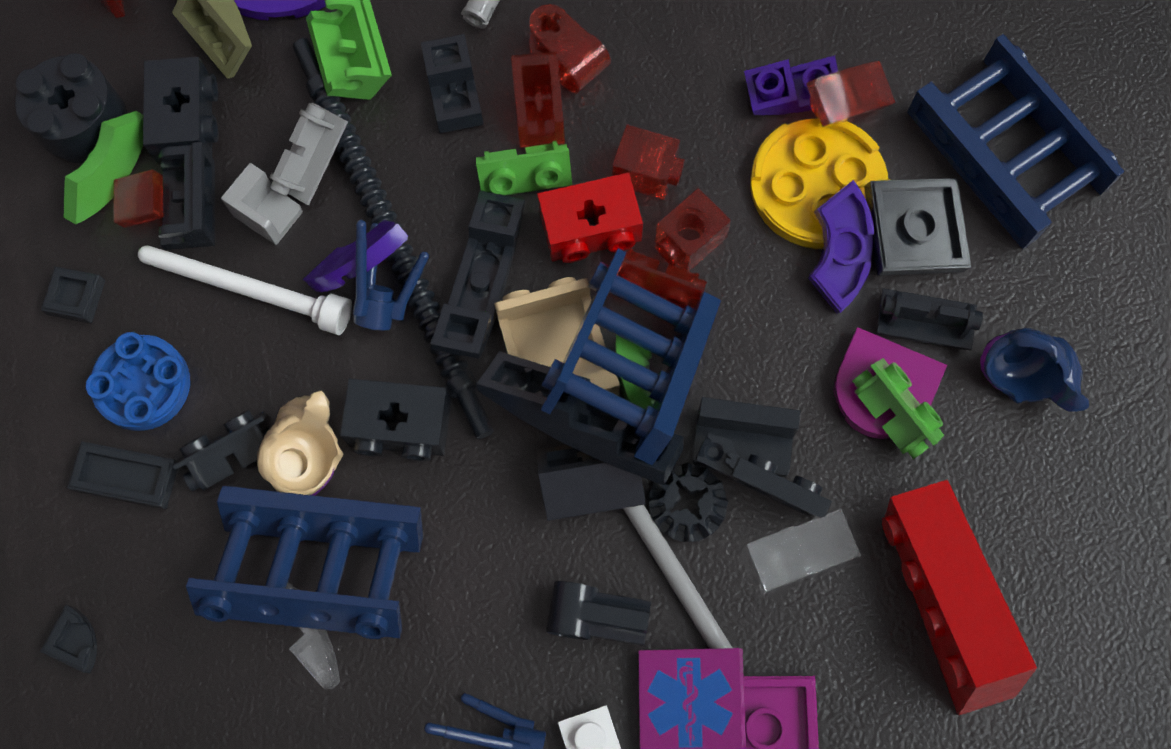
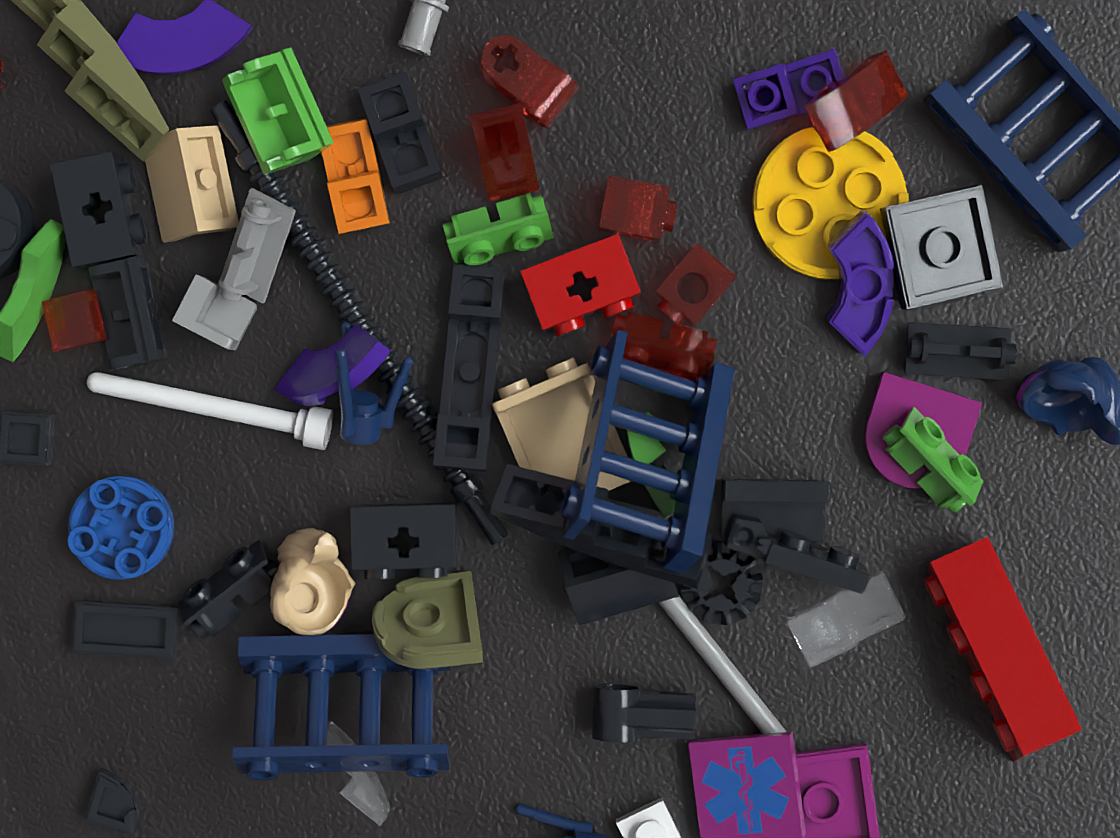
camera: 10 degrees left, 15 degrees up
none -> tan panel [145,125,239,243]
none -> orange slope [321,117,390,234]
none -> olive tile [372,571,483,669]

